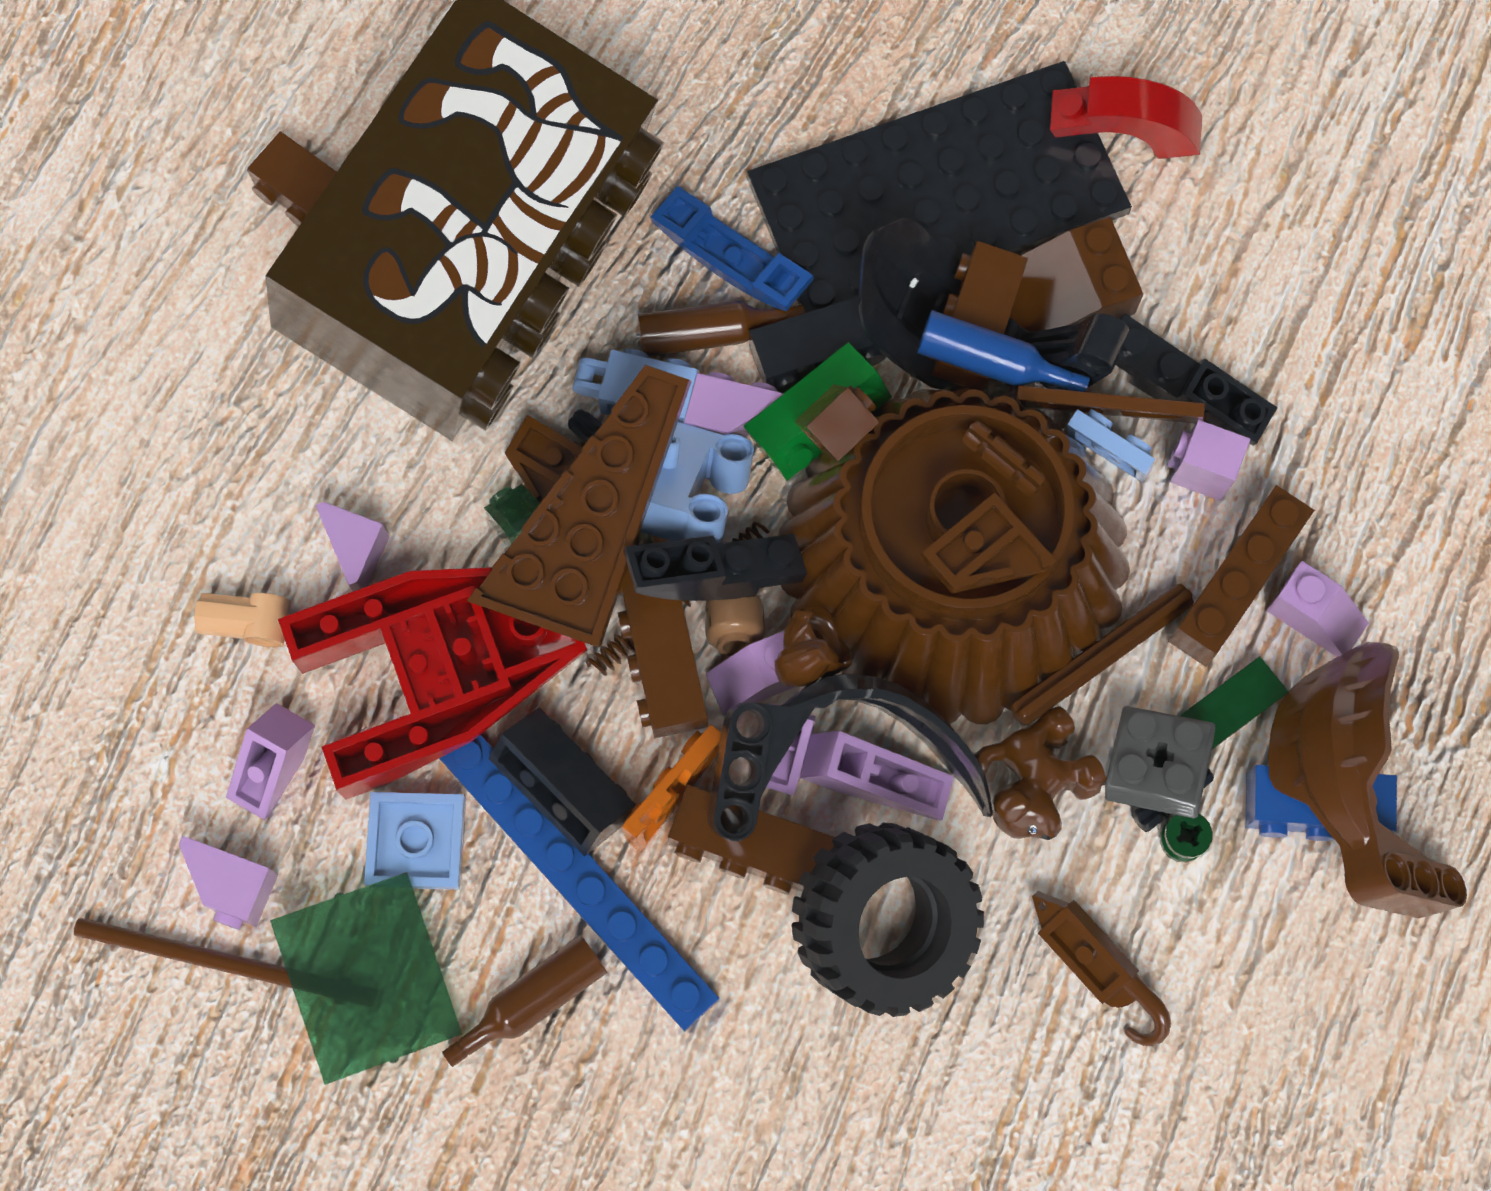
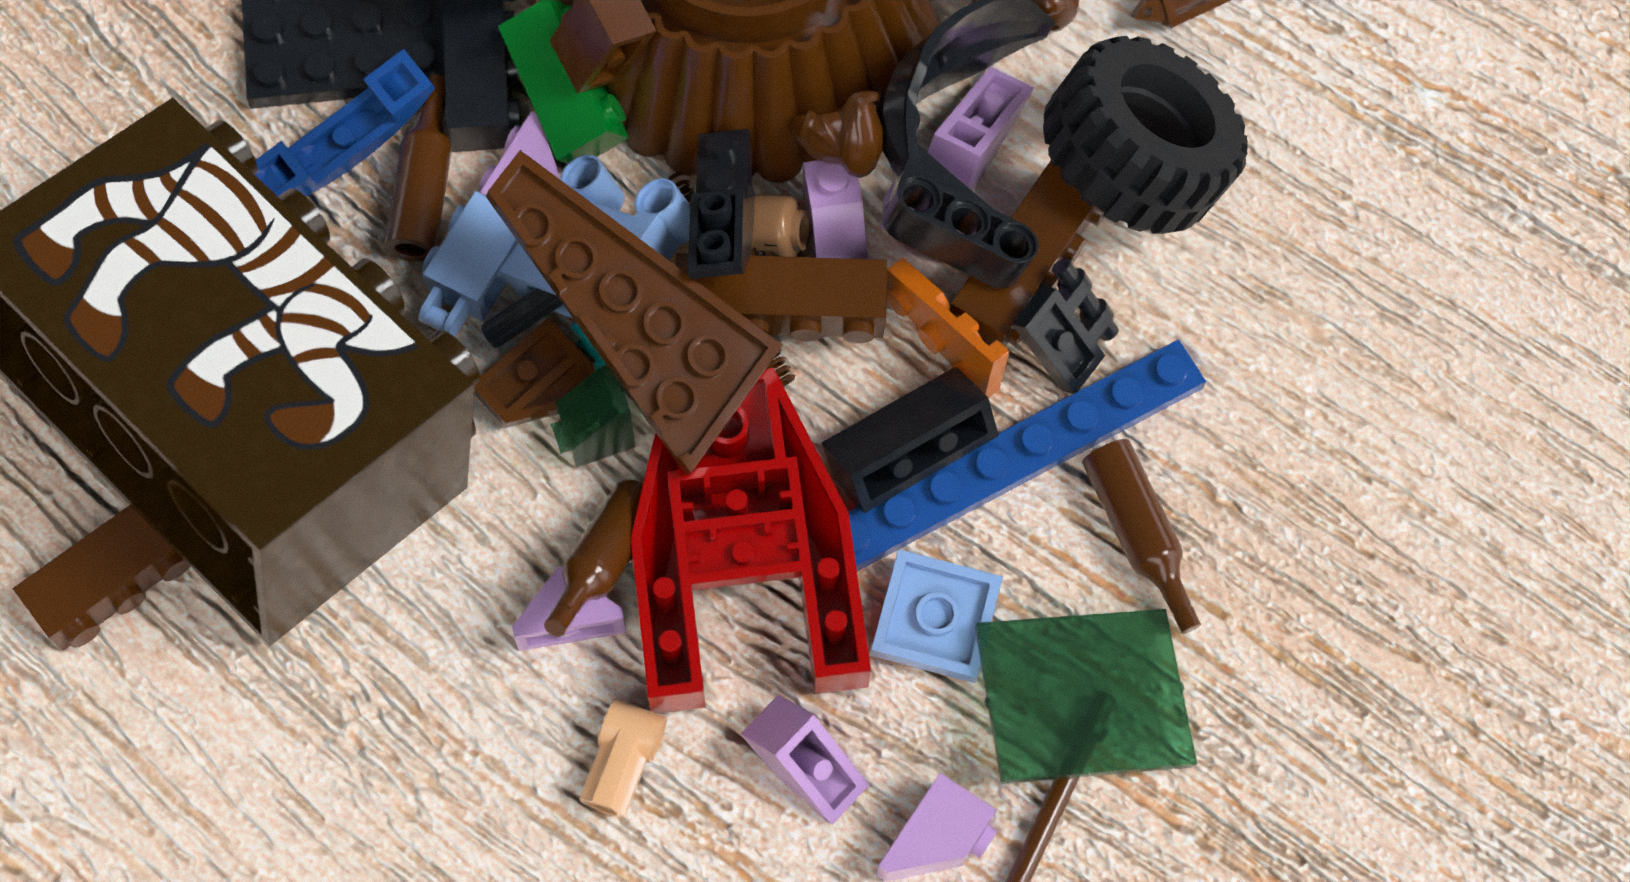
camera: 80 degrees left, 5 degrees down
none -> reddish brown piece [544,480,643,637]
none -> black plate [1012,258,1119,394]

